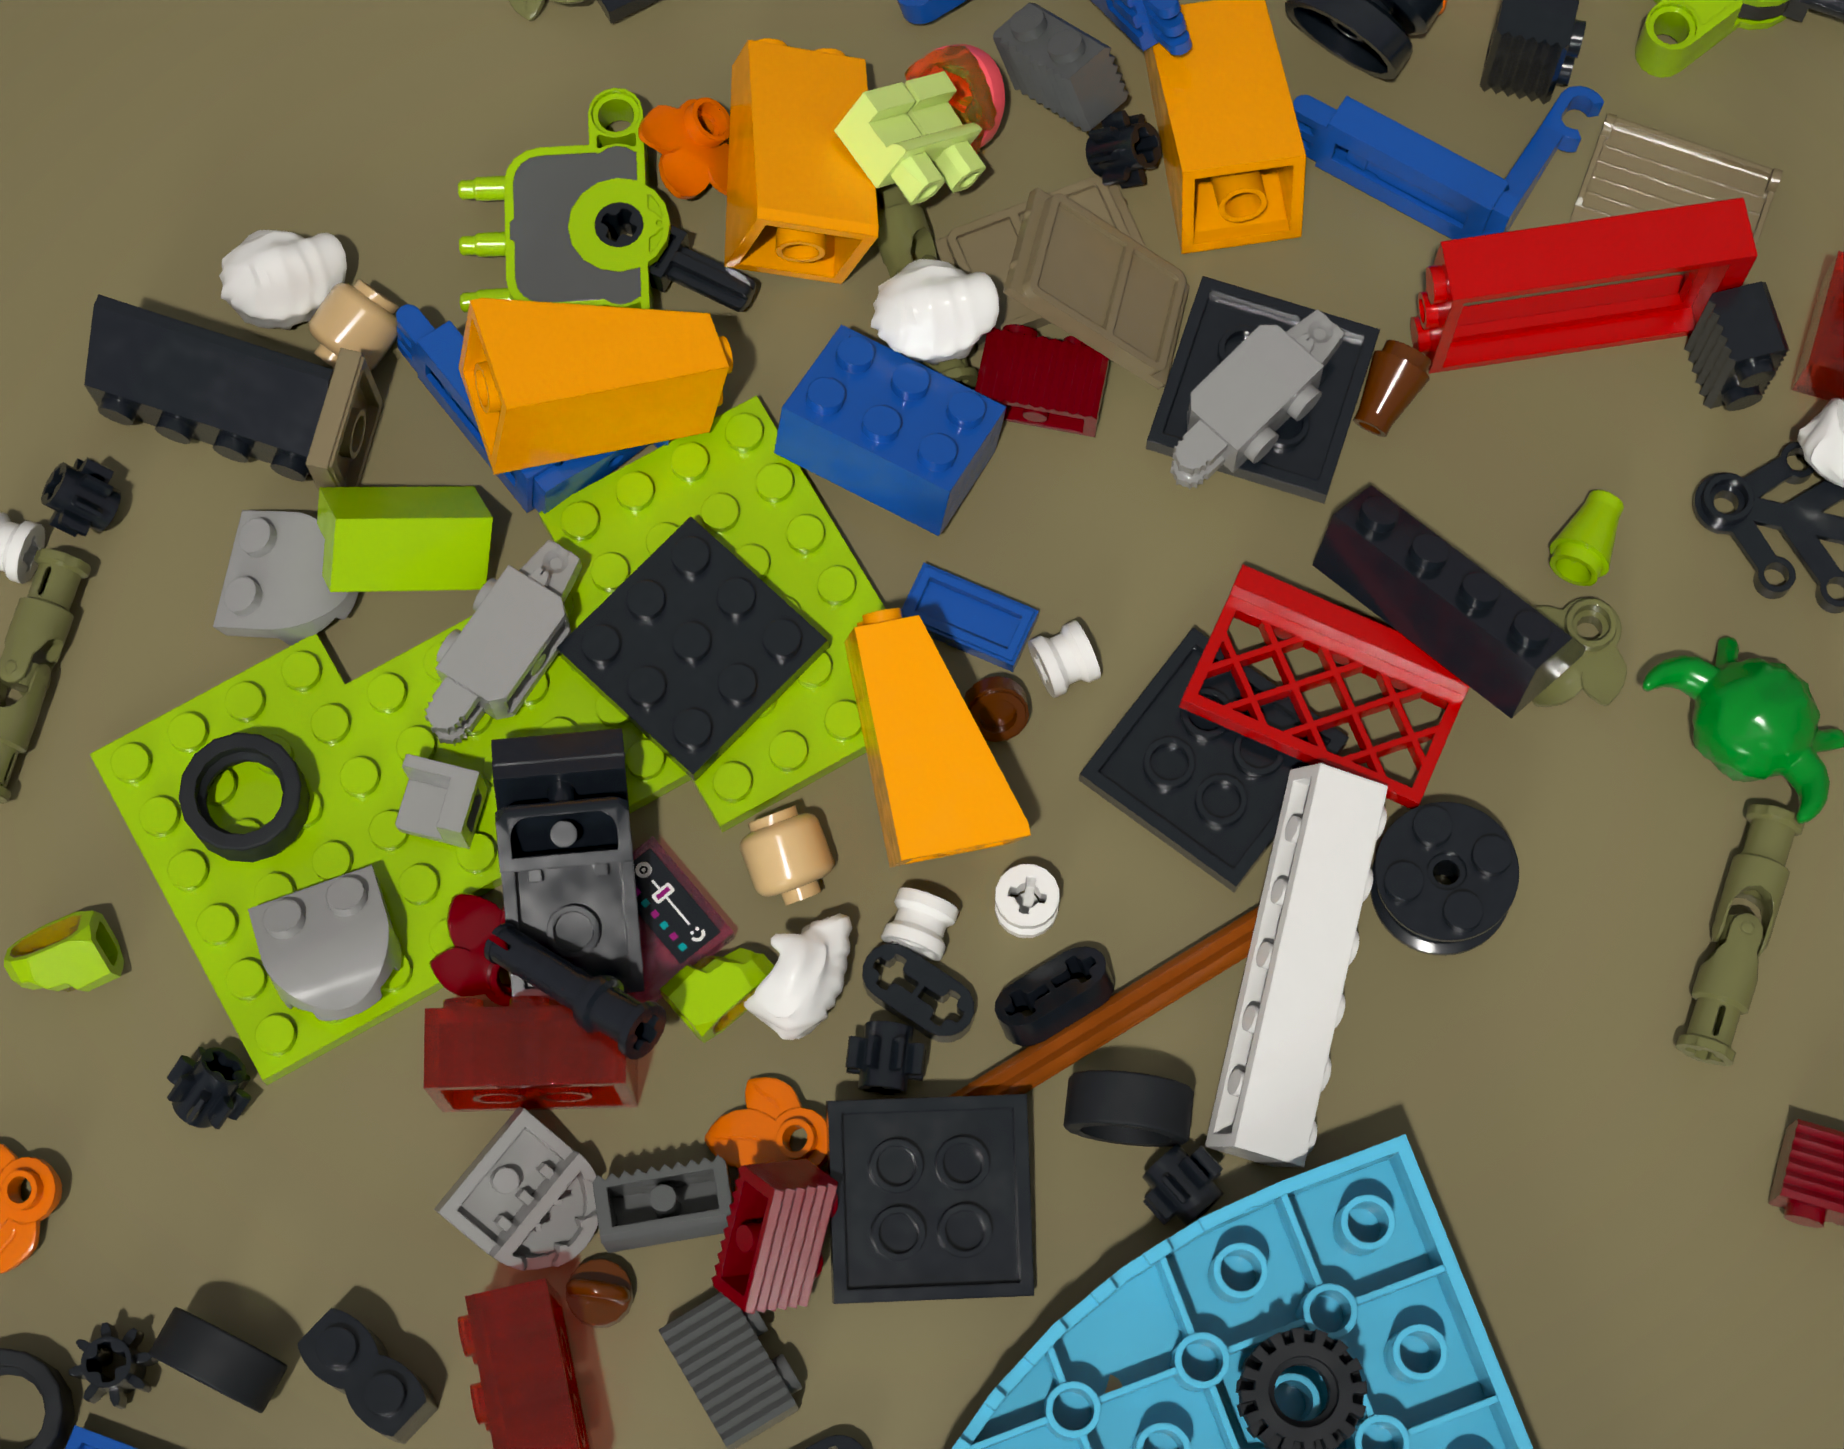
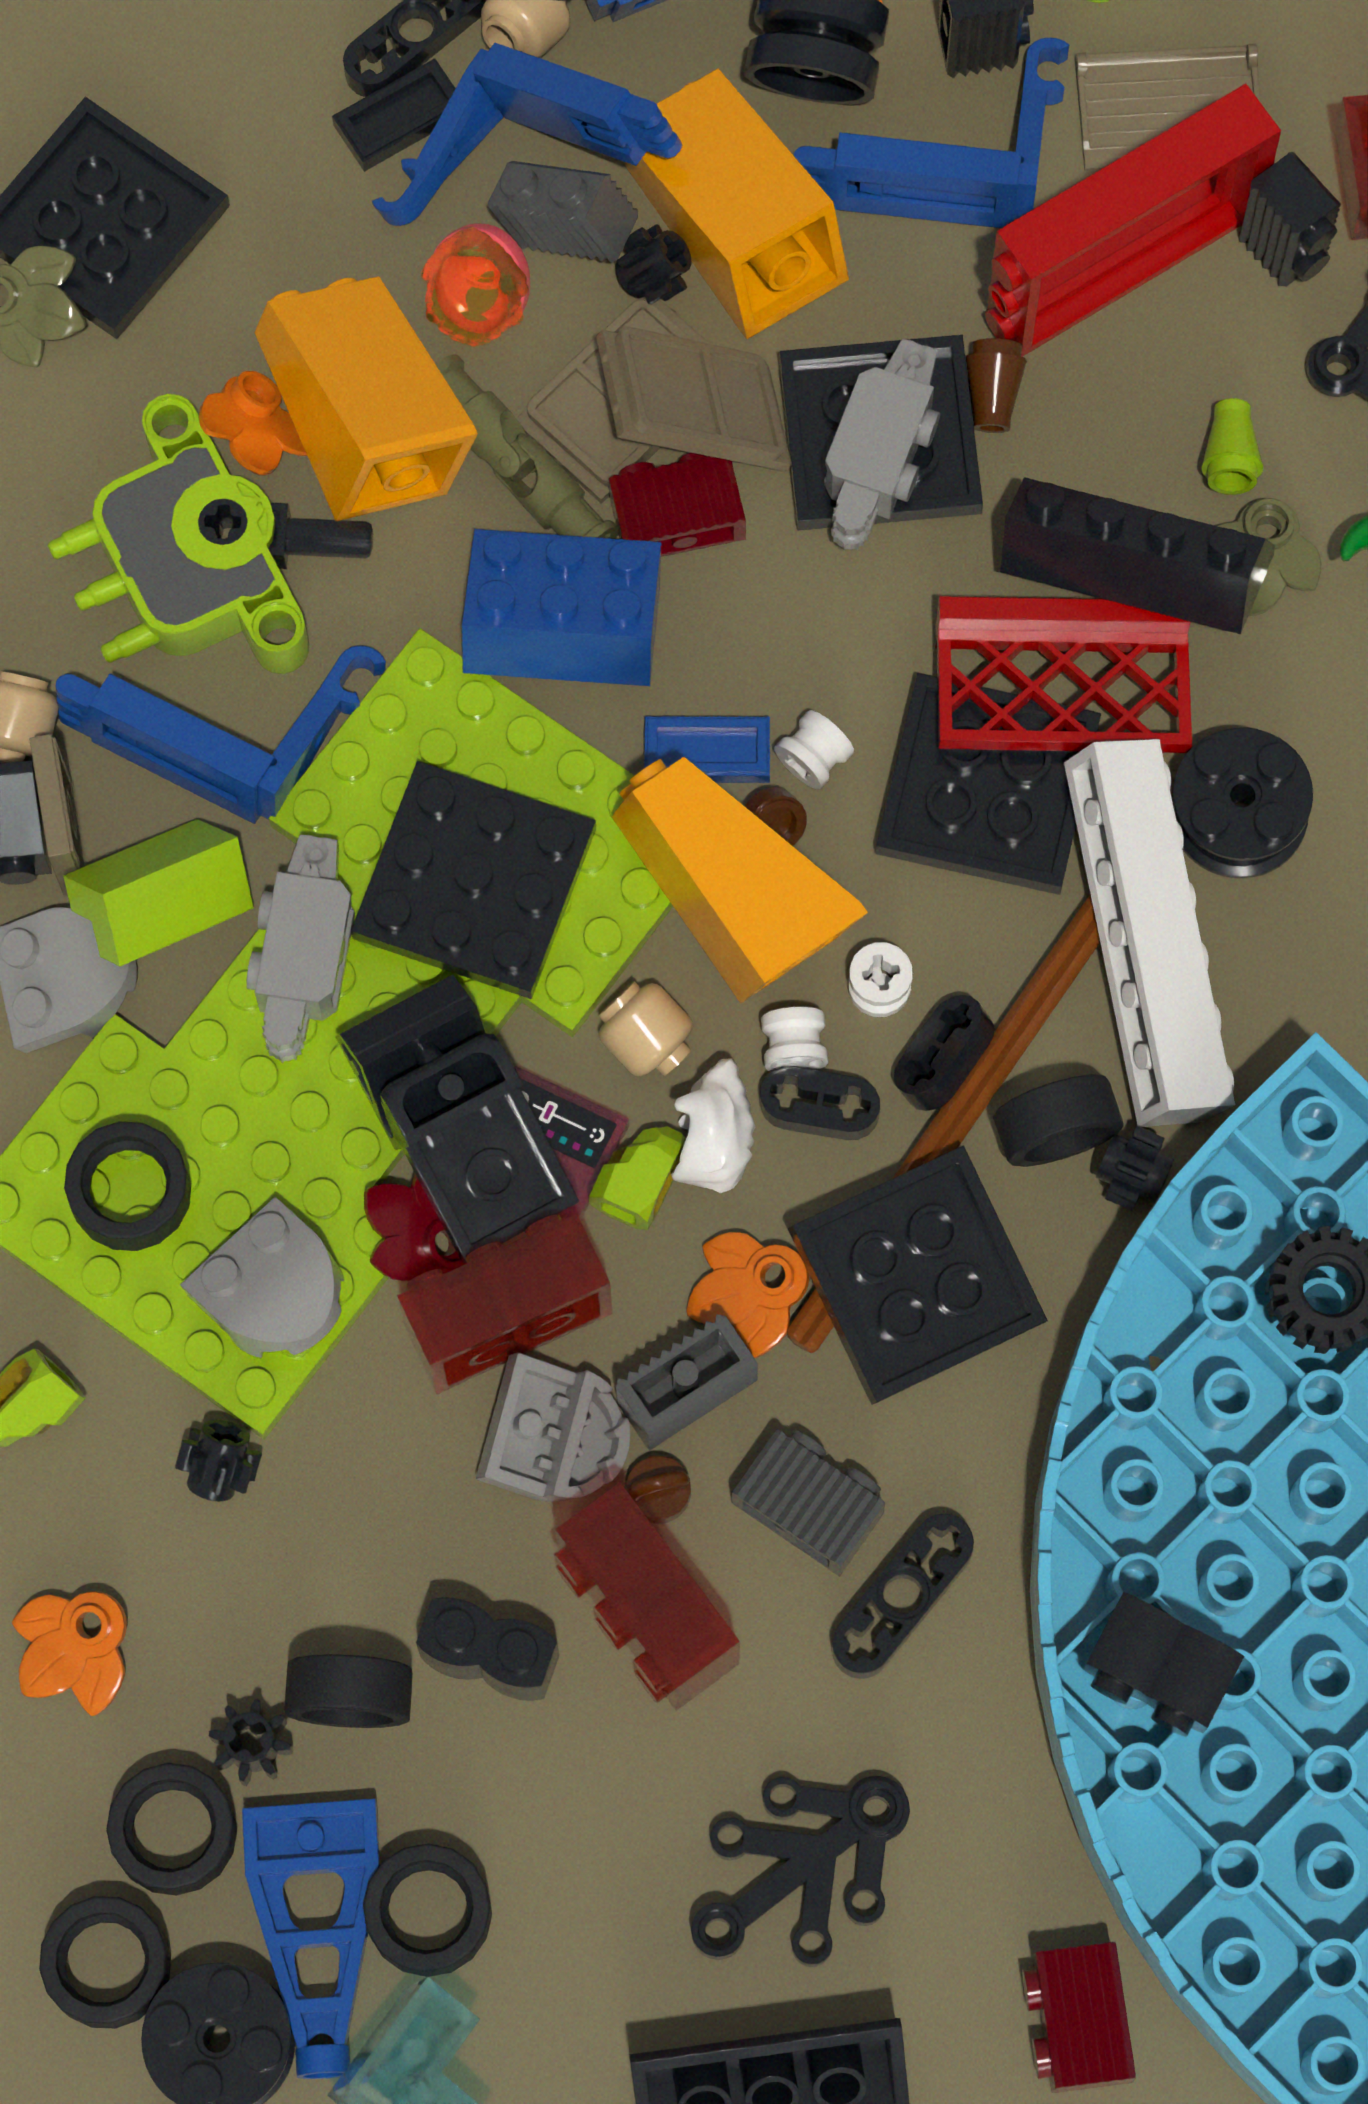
camera: 25 degrees left, 0 degrees up
light grey panel [395,754,488,849] -> none
light orange slope [458,298,733,475] -> none
black pin [484,923,666,1060] -> none
dark red brick [711,1159,839,1314] -> none
yellowish green hips [834,71,986,205] -> none
black gear [845,1021,926,1096] -> none
white hair [871,259,1000,365] -> none

